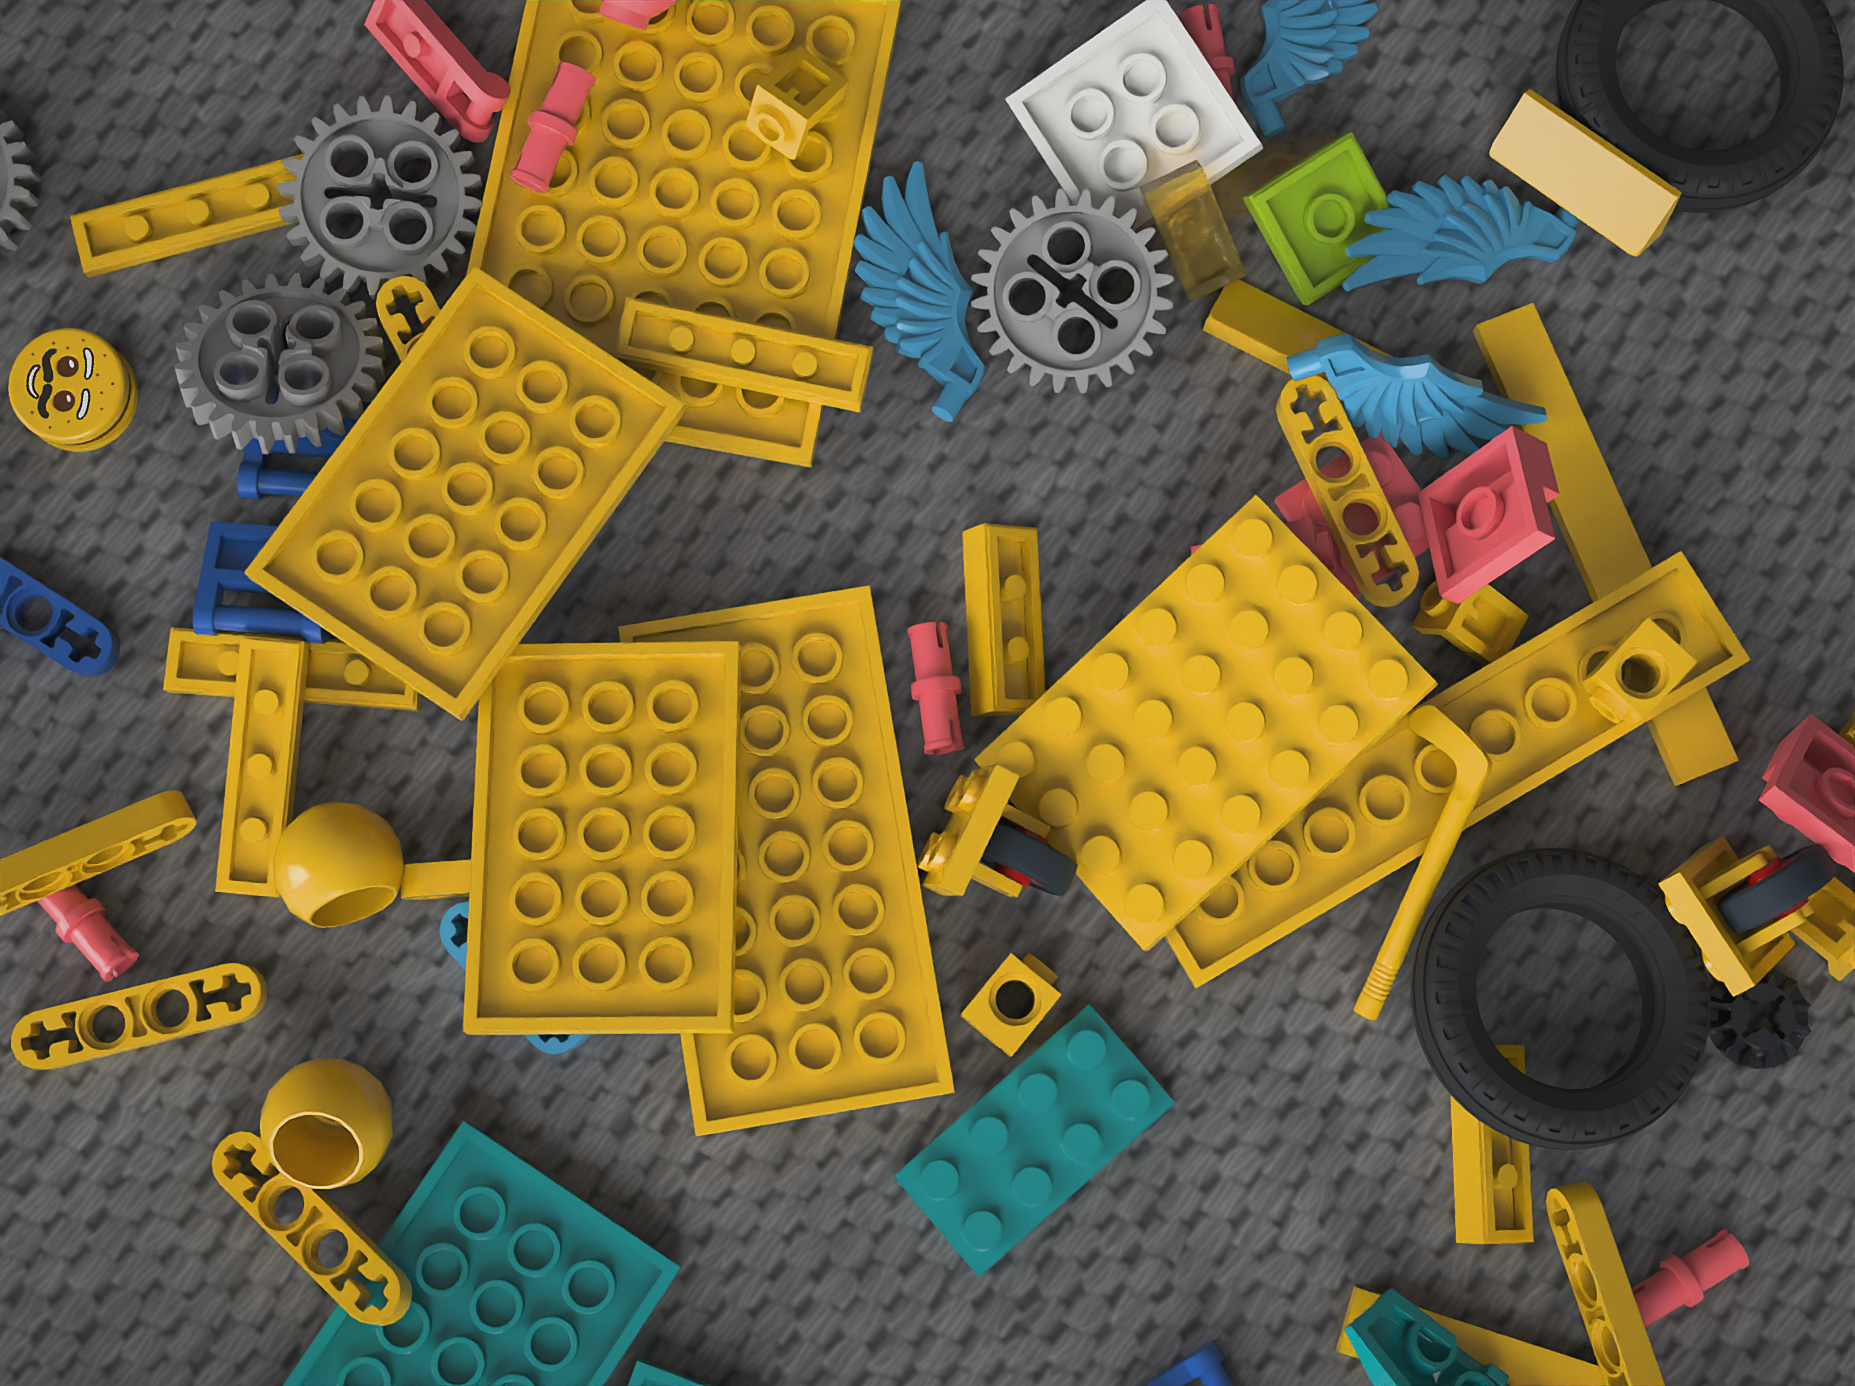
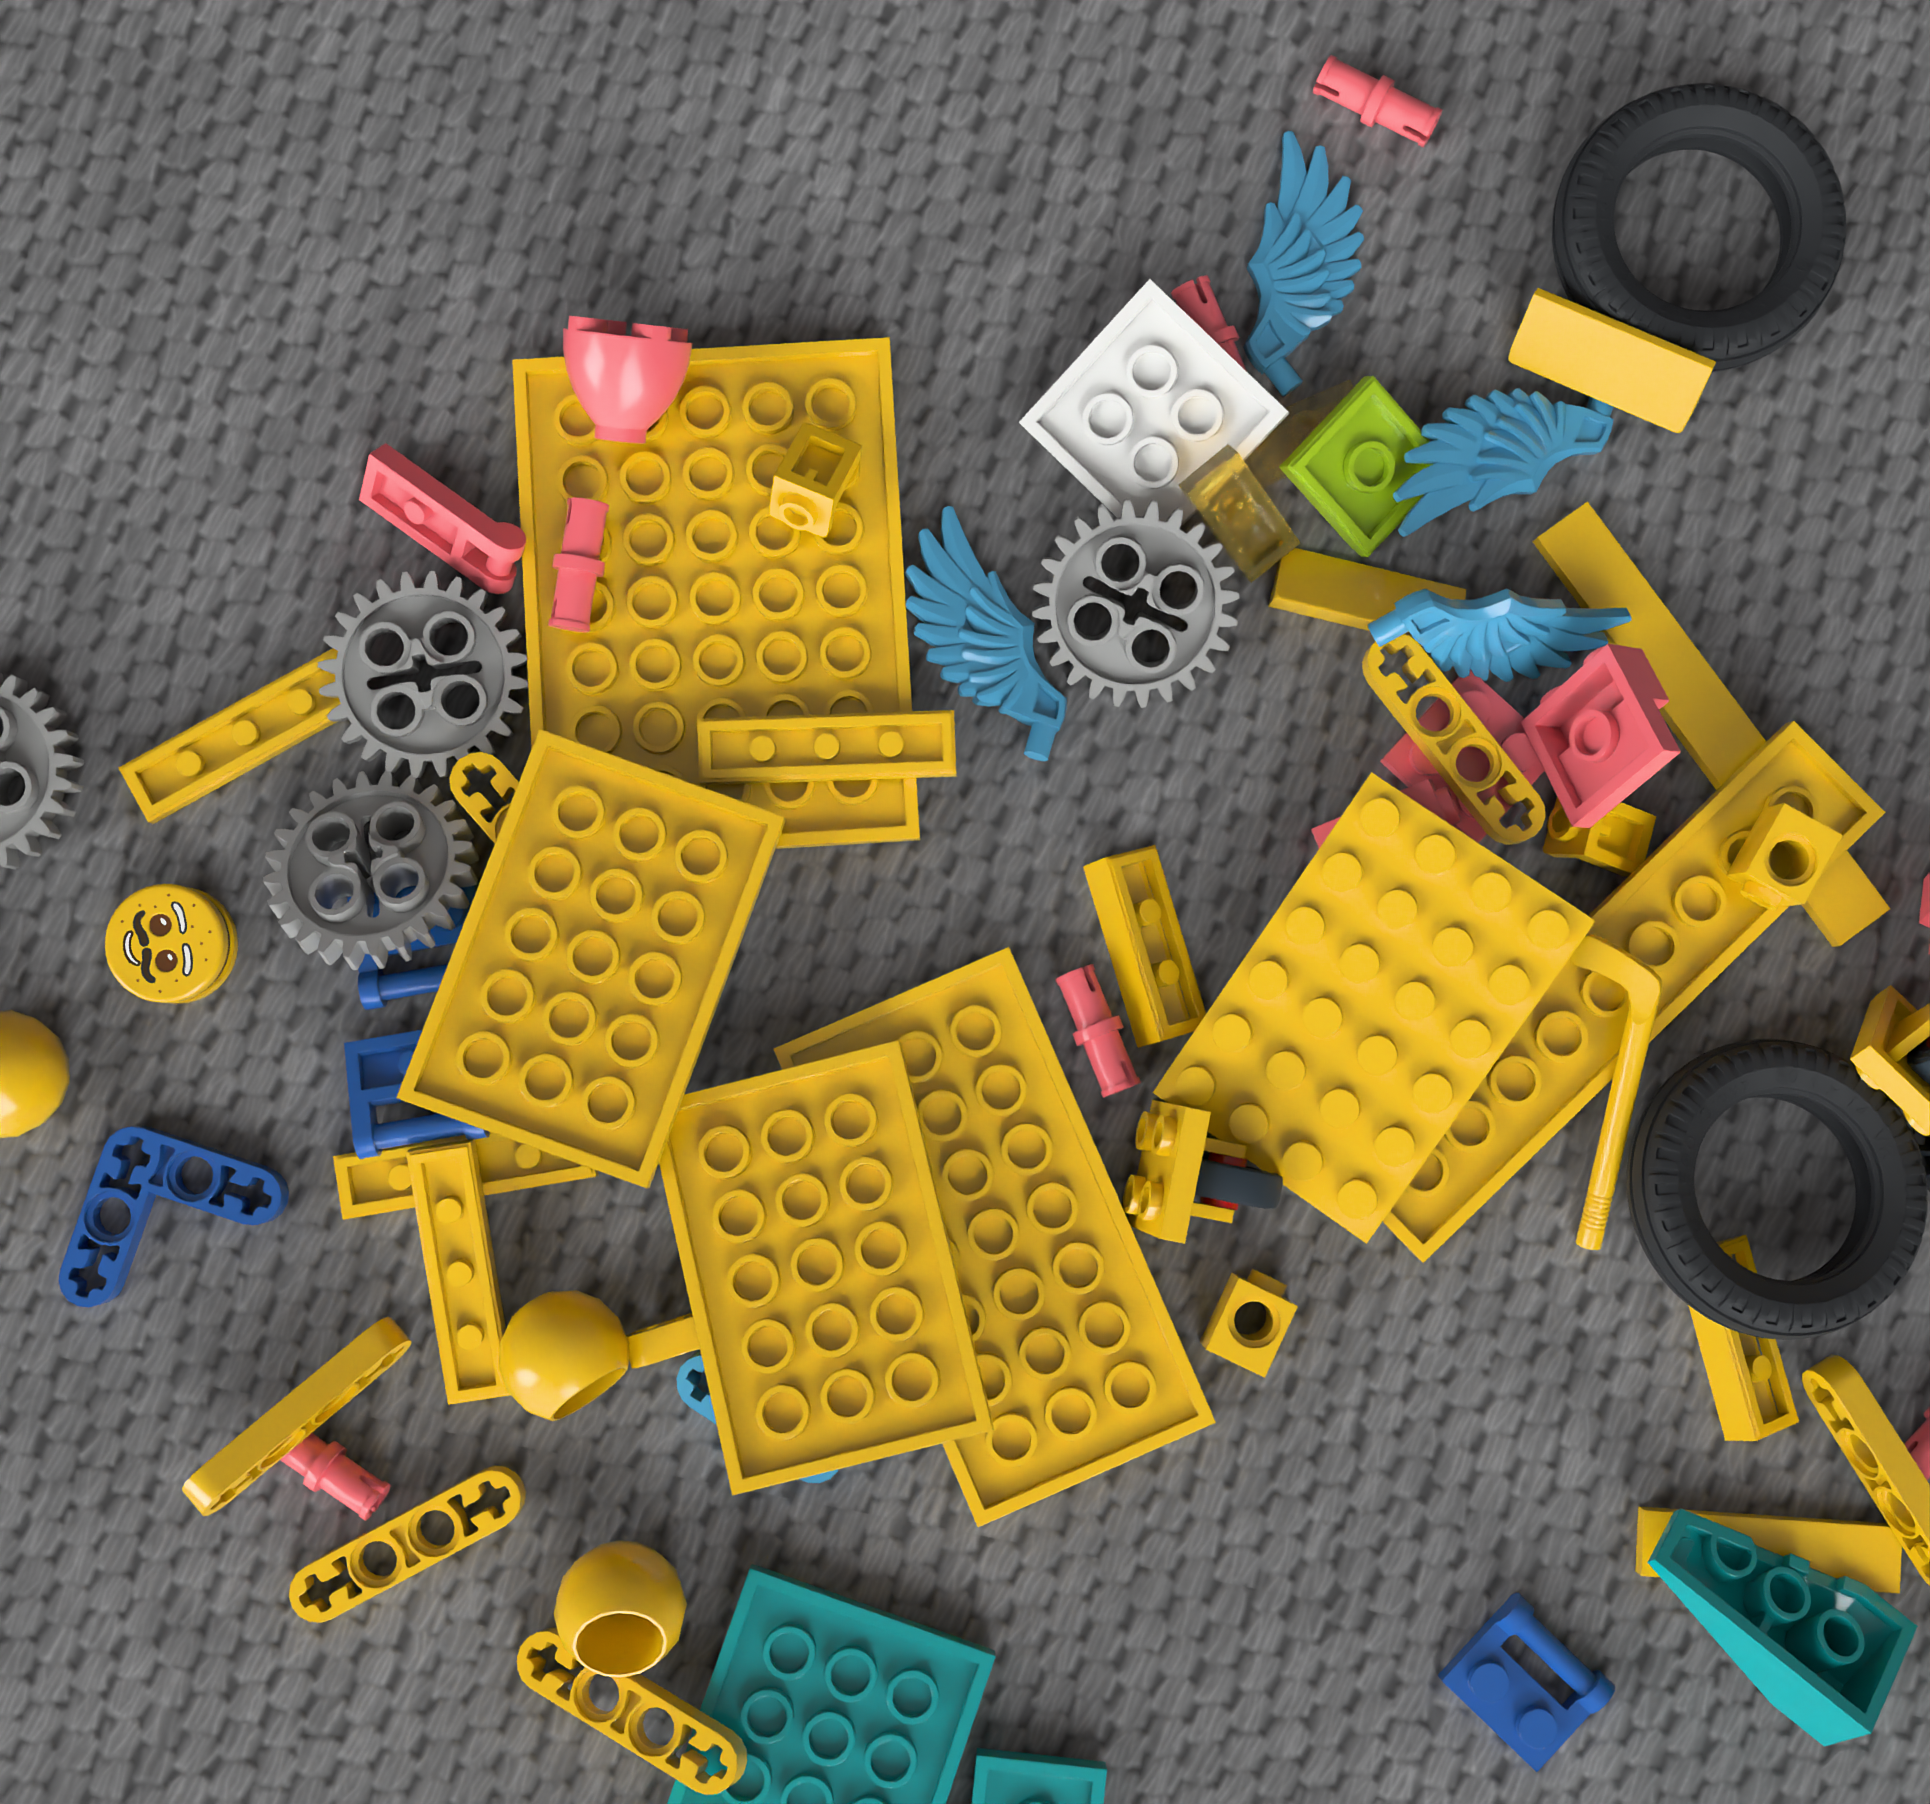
camera: 15 degrees left, 5 degrees up
teal plate [893,1004,1176,1277] -> none

